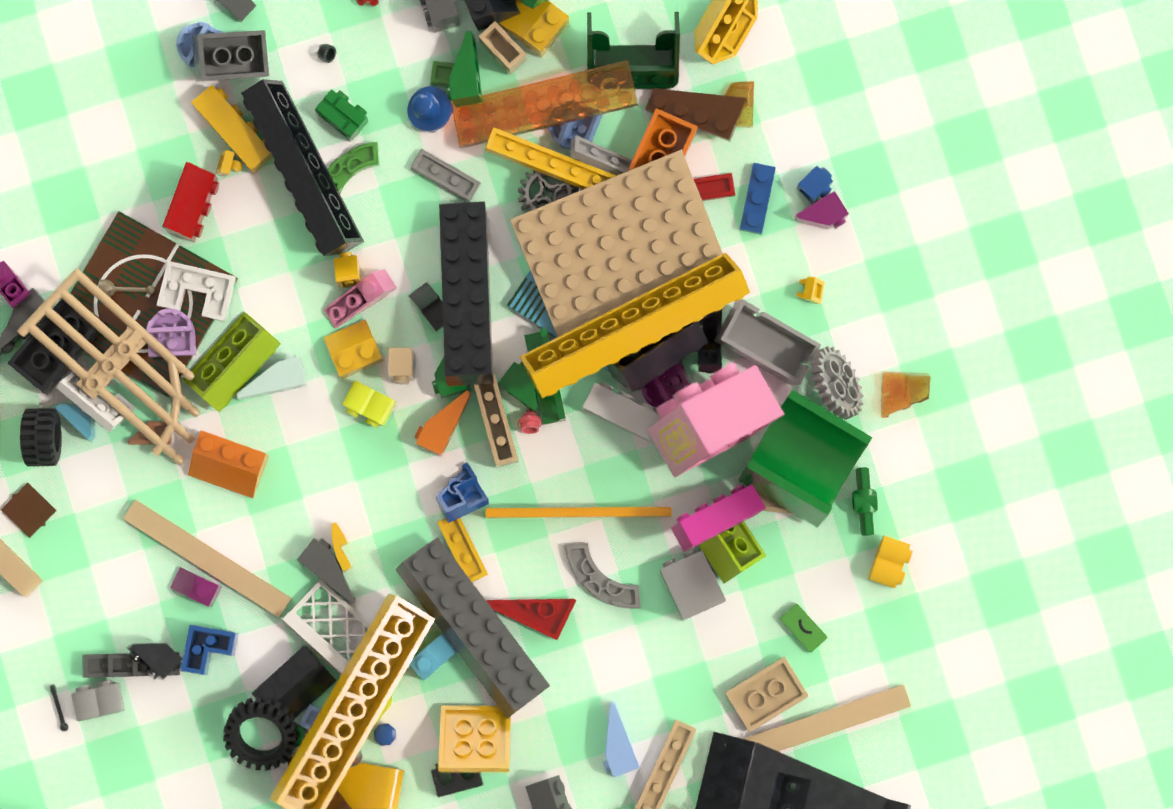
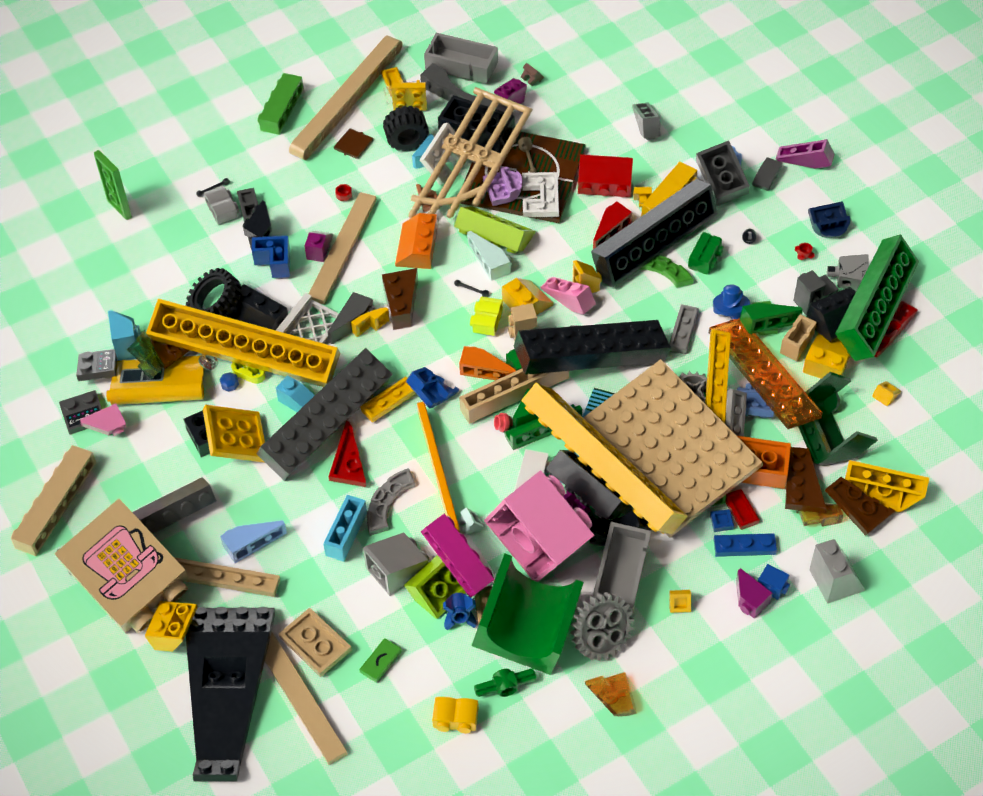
camera: 80 degrees right, 30 degrees down
none -> medium azure brick [323,495,367,562]
none -> red tile [335,184,352,201]
none -> reddish brown wedge [381,268,419,330]
none -> blue brick [443,593,477,630]
none -> black hinge [454,279,489,297]
none -> light aqua tile [457,507,484,534]
none -> red slope [593,201,633,249]
none -> dark grey slope [632,102,661,140]
none -> blue tile [710,509,734,532]
none -> light grey slope [809,539,865,604]
none -> reddish brown wing [825,477,895,536]

